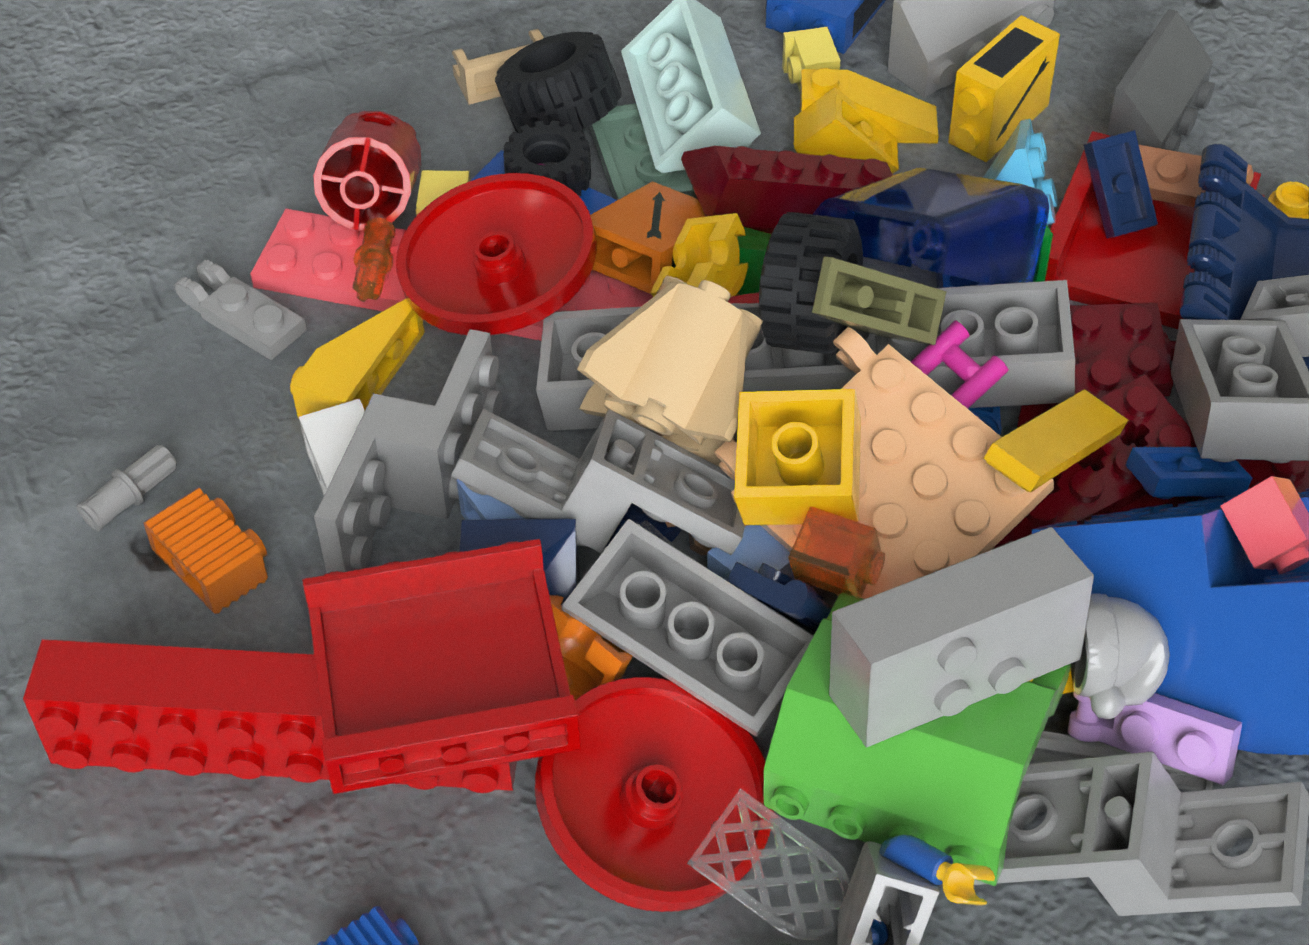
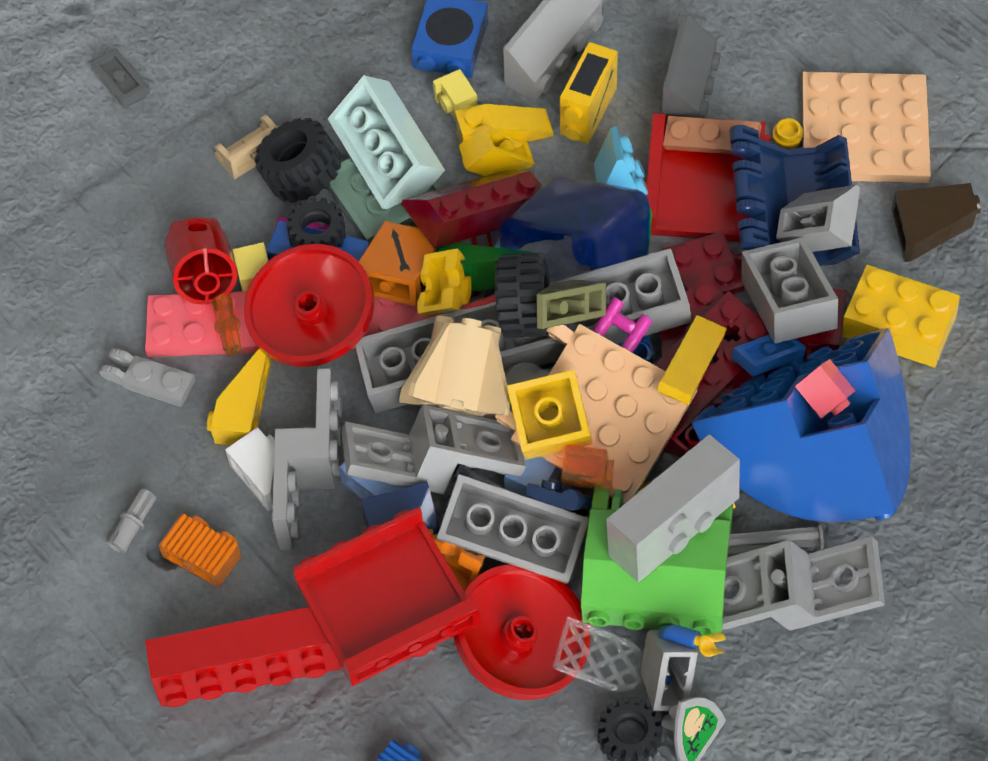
camera: 15 degrees left, 10 degrees up
lavender plate [1067,692,1243,785] -> none
light grey piece [1074,593,1170,719] -> none
dark blue plate [1083,130,1158,238] -> none

